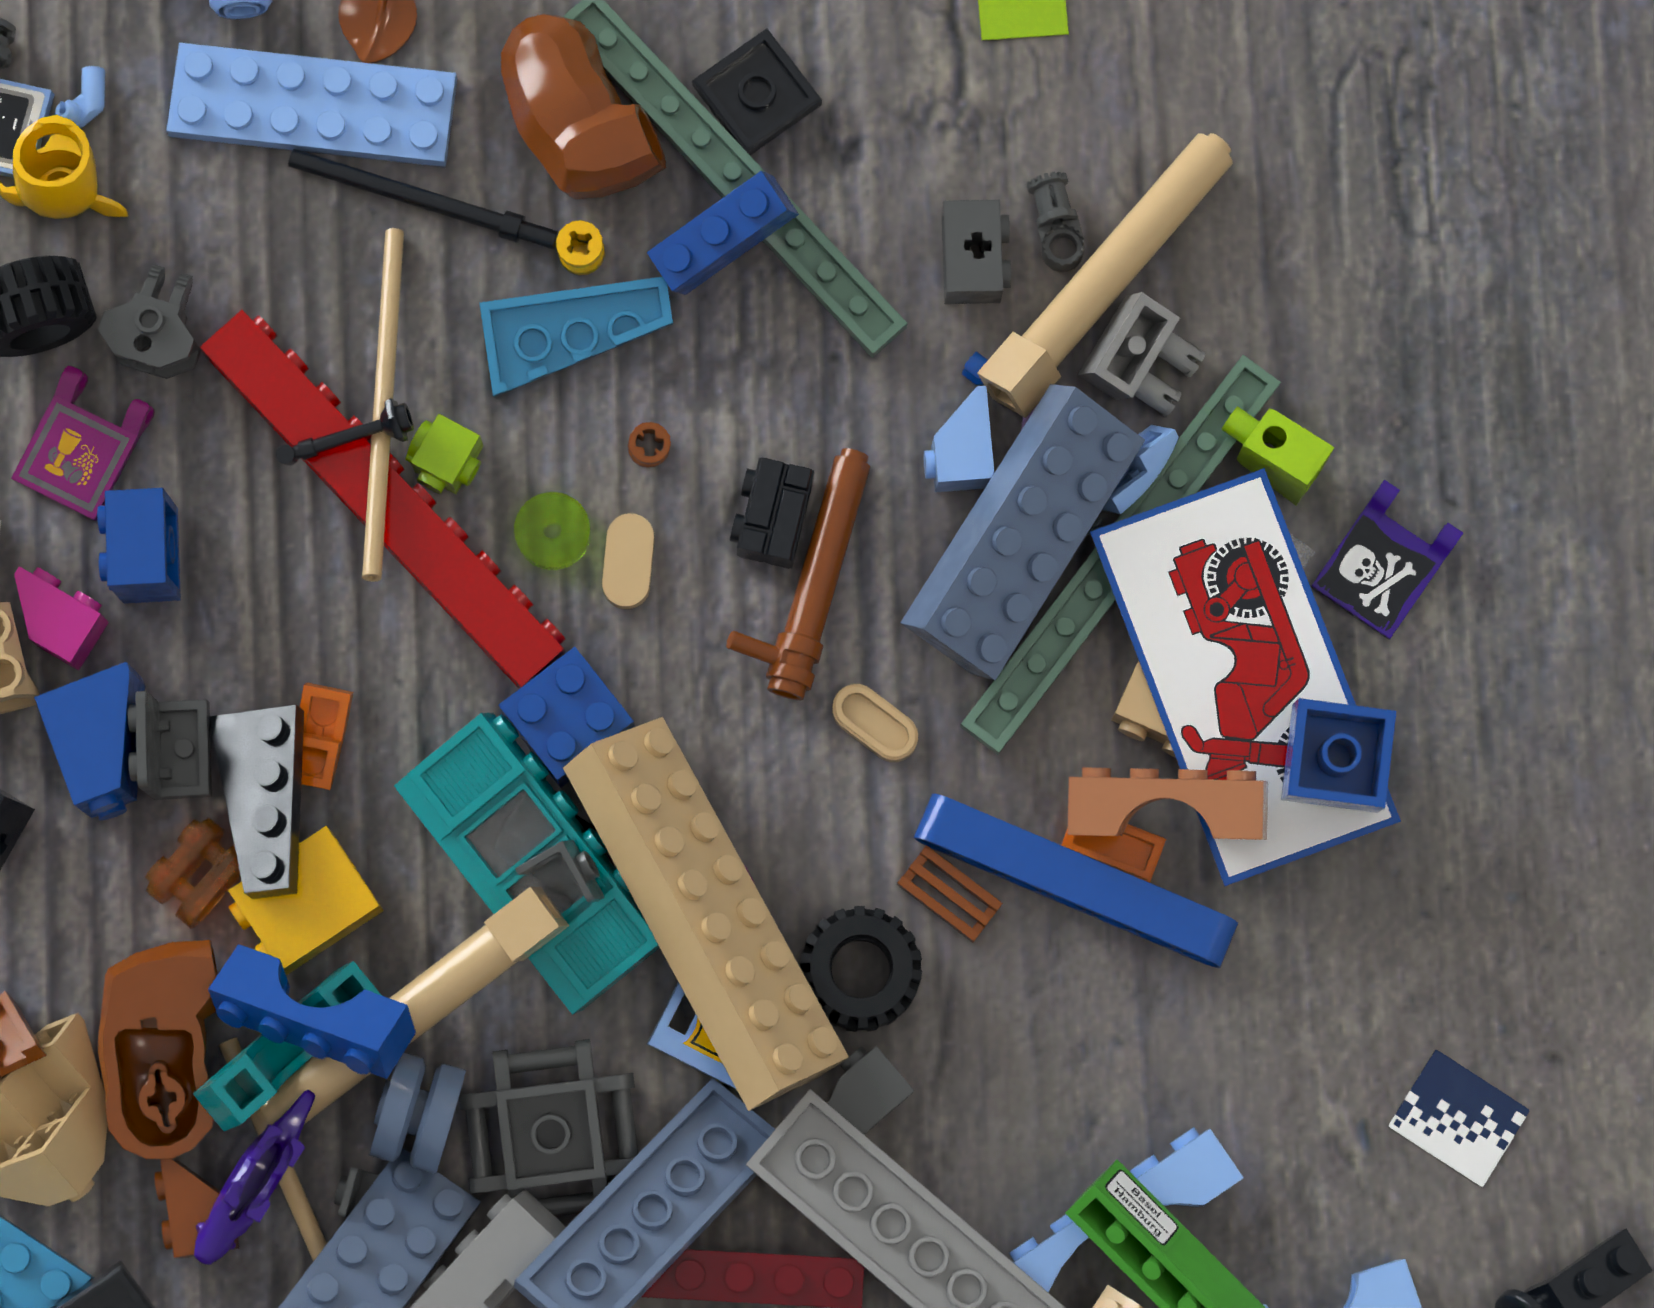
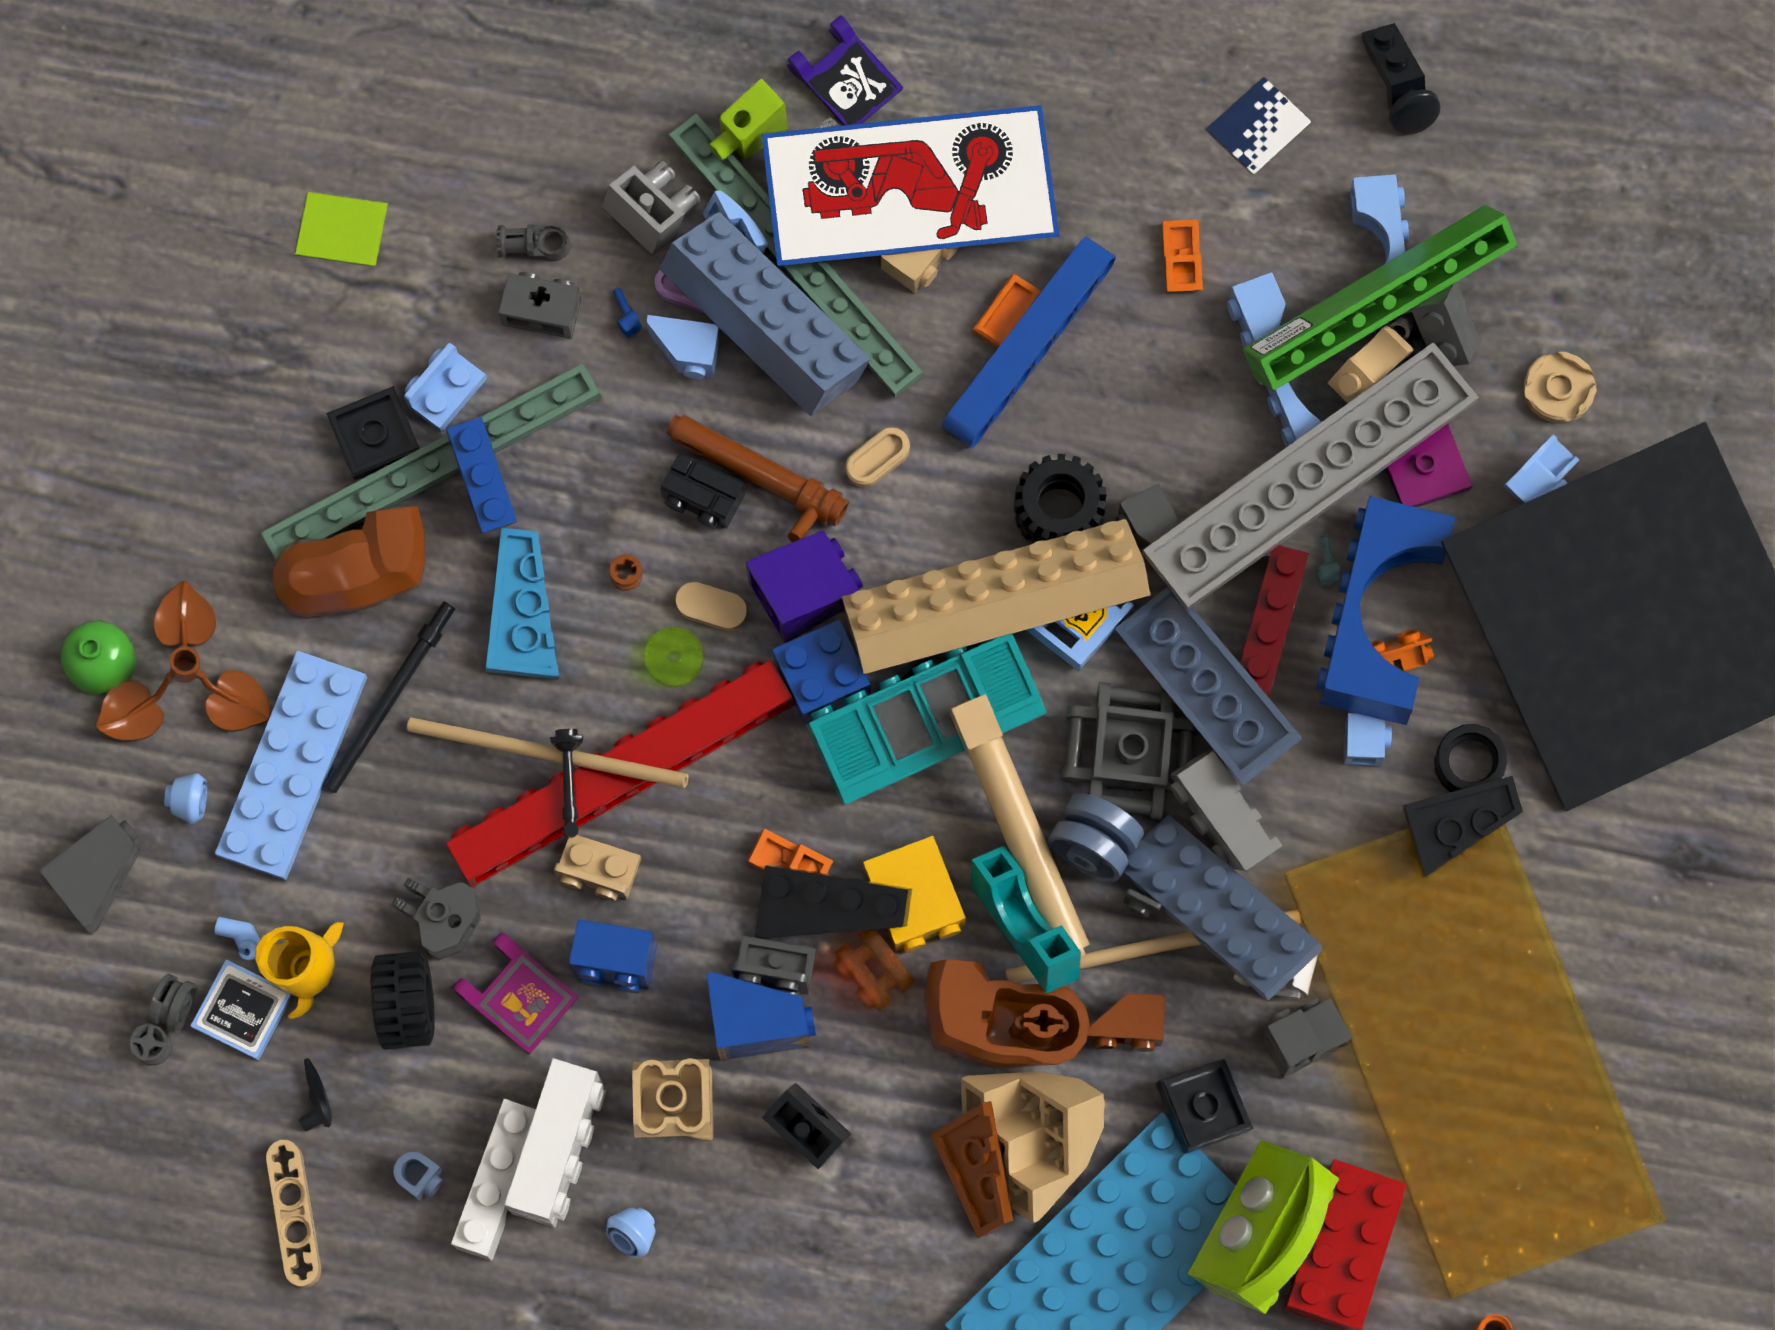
camera: 70 degrees left, 5 degrees down
dark pink slope [14,566,109,671] -> none
dark purple animal [194,1090,315,1265] -> none
blue arch [208,944,416,1079] -> none
lime brick [405,413,484,494] -> none
dark grey bracket [515,840,604,903] -> none
yellow wheel [556,221,605,275] -> none
dark orange tile [897,845,1003,943] -> none
tan brick [977,133,1233,418] -> none
nougat arch [1068,767,1268,840] -> none
blue brick [1281,698,1396,813] -> none
none -> light blue bracket [404,343,487,433]
none -> tan bracket [554,835,642,902]
none -> dark purple slope [745,530,863,643]
none -> orange slope [1161,219,1203,292]

